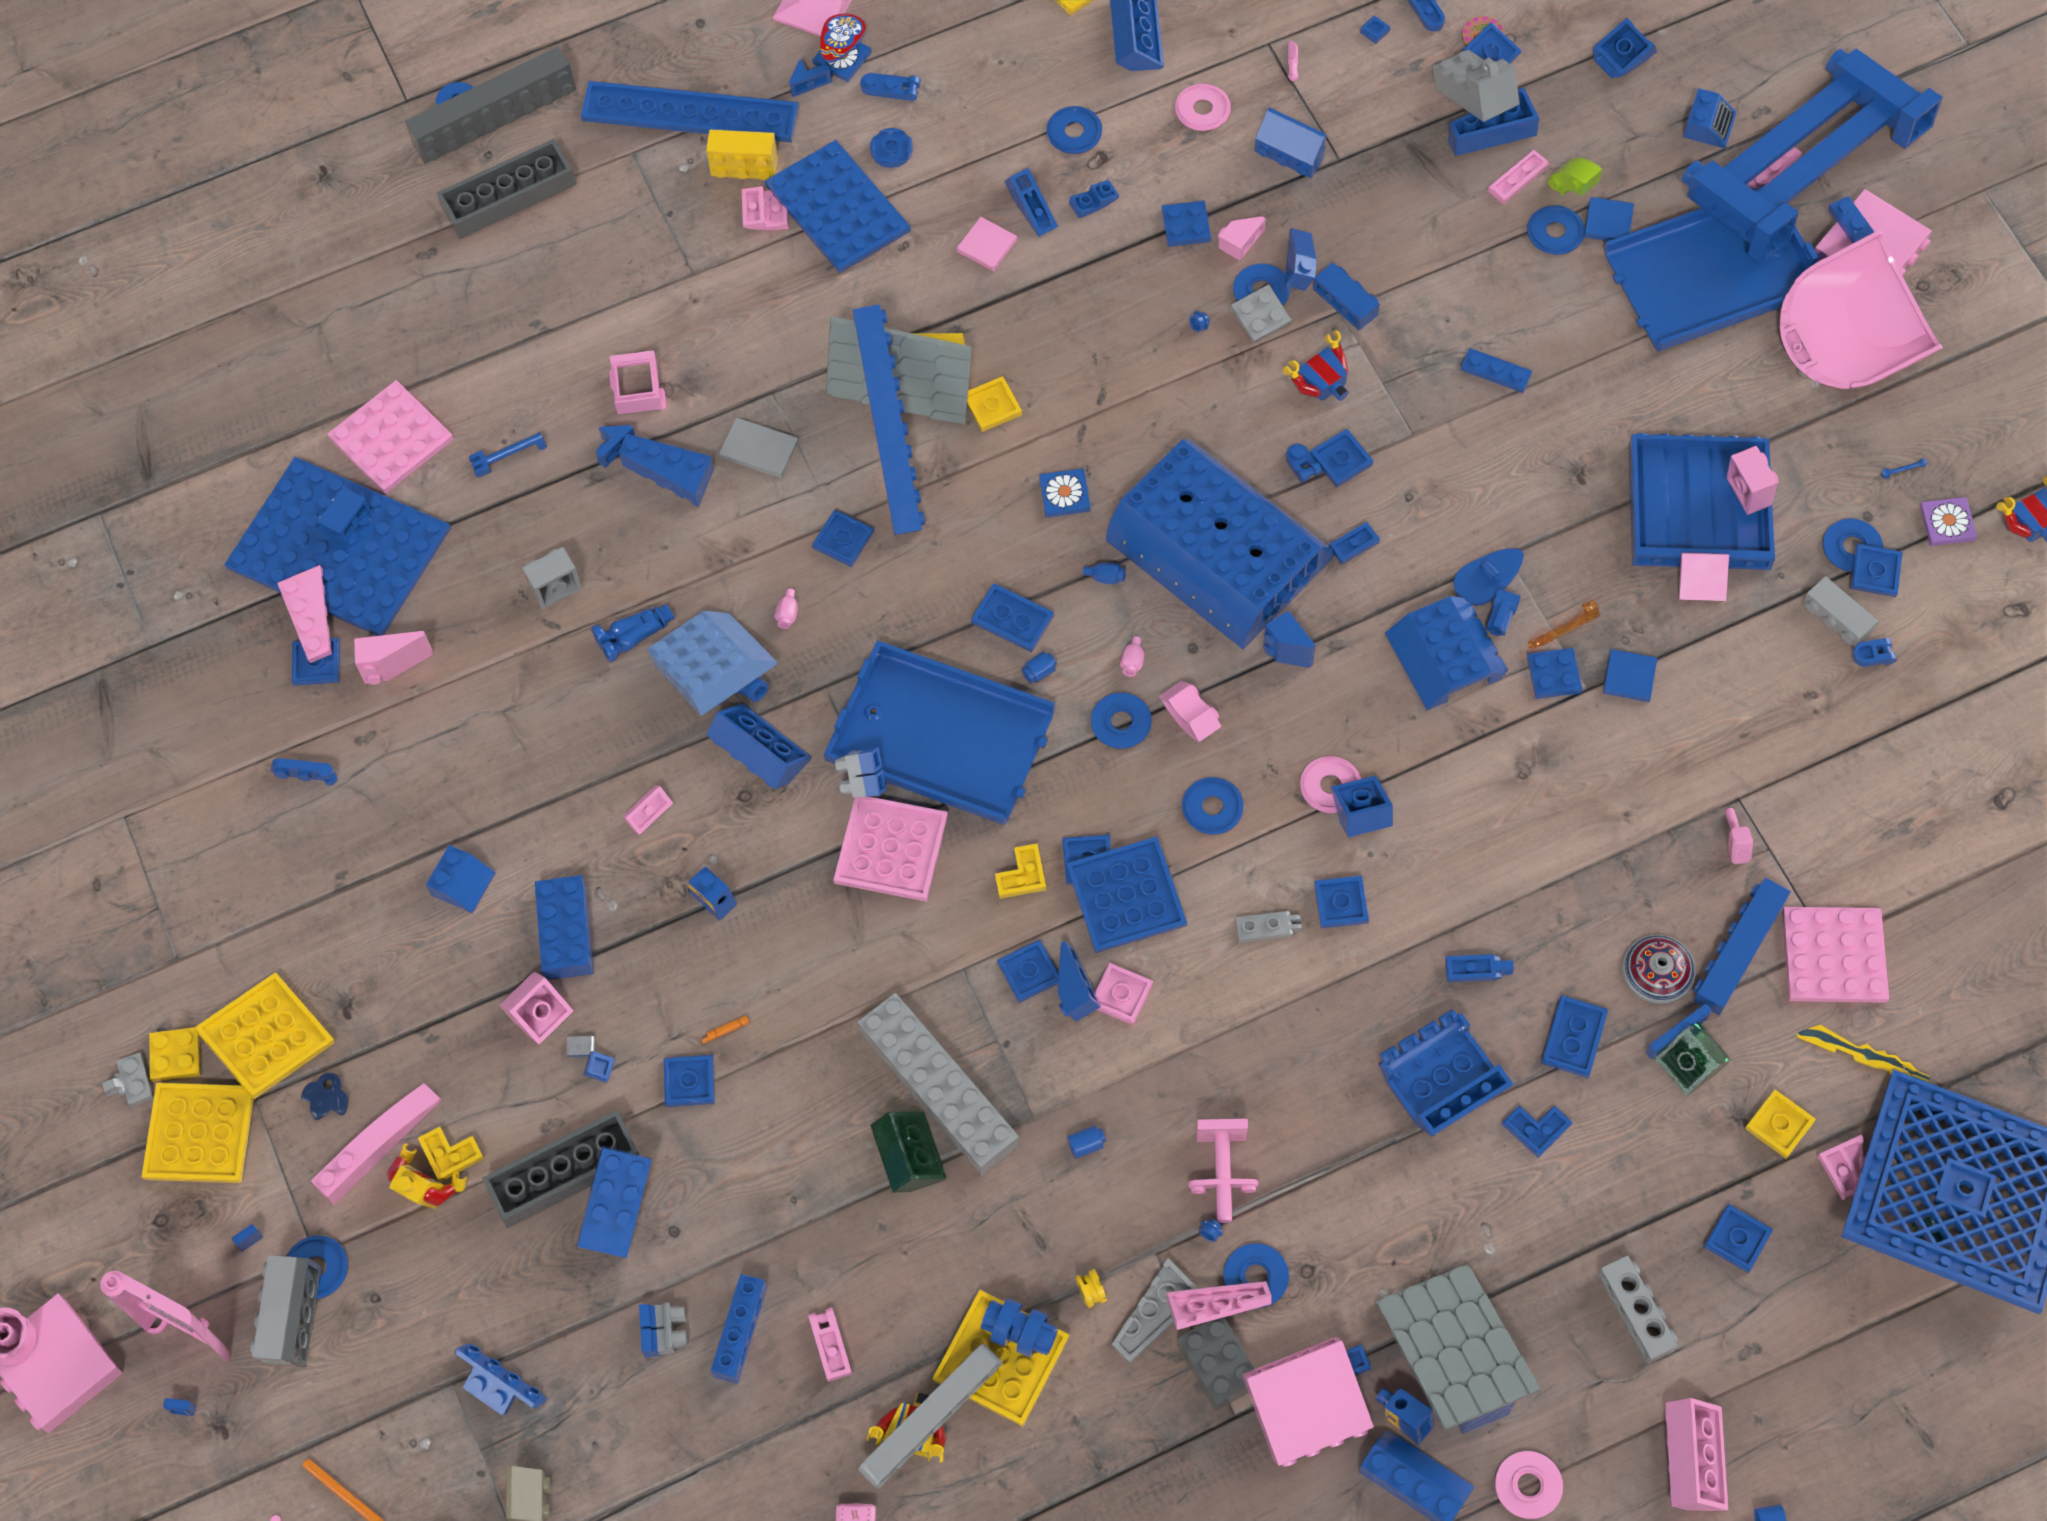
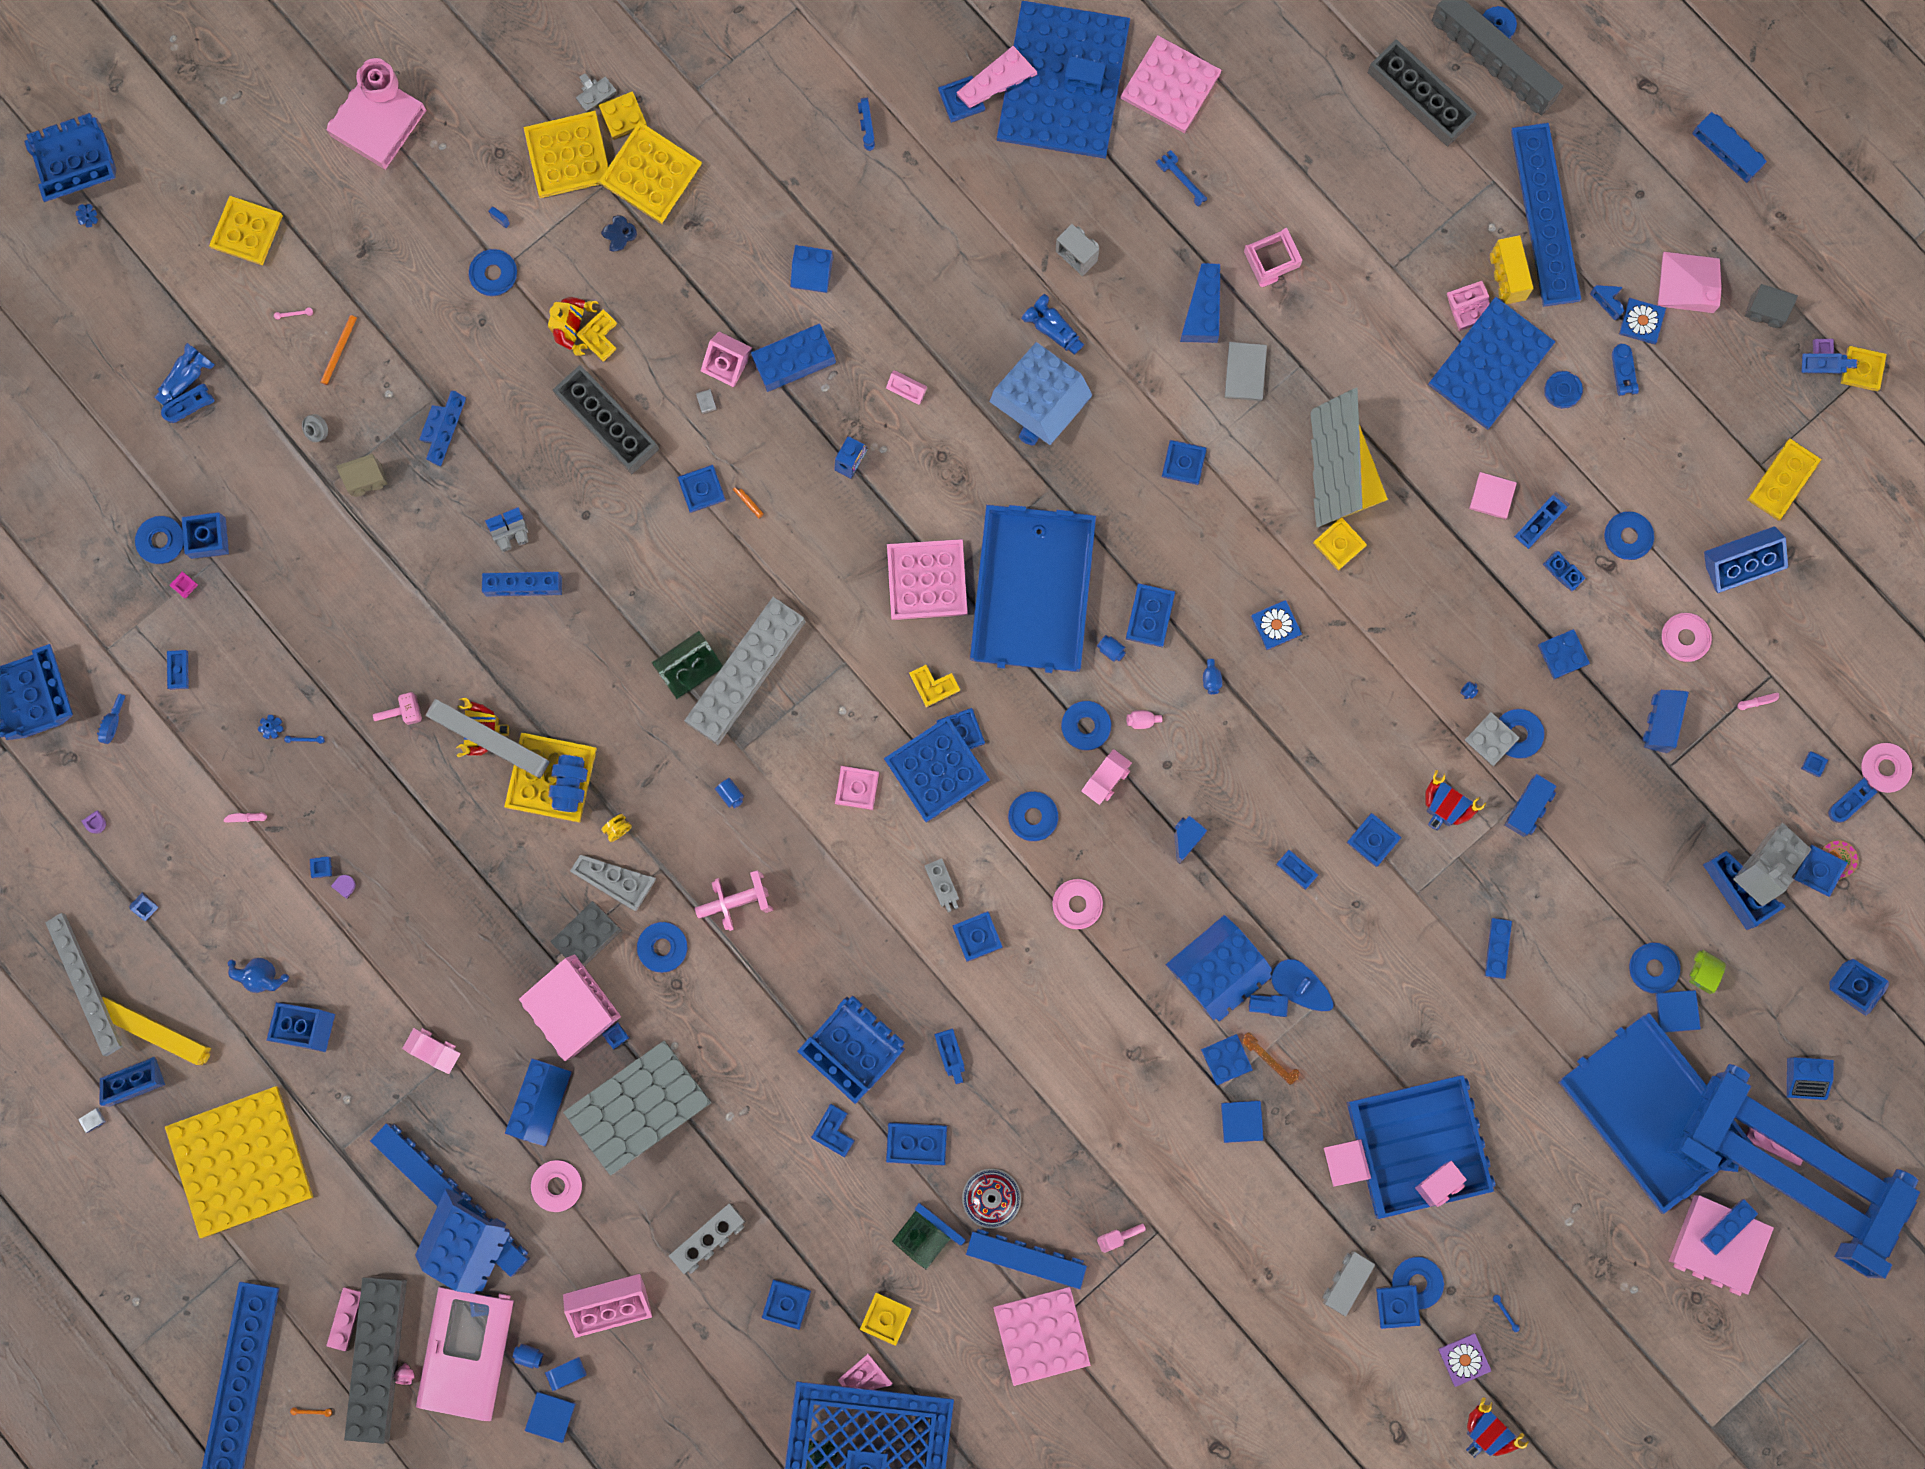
camera: 75 degrees right, 15 degrees up
bright pink piece [100,1271,230,1362] -> none
blue tile [163,1398,196,1416] -> none
piece [250,1255,321,1367] -> none
bright pink slope [311,1083,441,1205] -> none
bright pink slope [354,631,433,685] -> none
blue brick [577,1146,652,1258] -> none
blue tile [583,1051,615,1083] -> none
blue slope [595,425,635,468] -> none
blue slope [706,703,812,789] -> none
bright pink plant [774,588,798,629] -> none
bright pink plate [808,1307,852,1382] -> none
shield [820,13,866,63] -> none
hips [835,746,887,798] -> none
blue brick [853,304,925,536] -> none
blue tile [997,939,1059,1003] -> none
blue slope [1058,941,1101,1022] -> none
blue slope [1106,439,1333,650] -> none
bright pink wing [1167,1281,1272,1330] -> none
blue plate [1199,1219,1223,1242] -> none
bright pink slope [1218,216,1266,261] -> none
blue slope [1285,228,1317,291] -> none
blue plate [1286,444,1322,483] -> none
blue slope [1331,775,1393,838] -> none
blue torso [1376,1388,1435,1446] -> none
bright pink tile [1488,150,1549,204] -> none
bright pink windscreen [1780,230,1943,389] -> none
yellow sword [1797,1024,1930,1082] -> none
blue plate [1852,638,1897,667] -> none

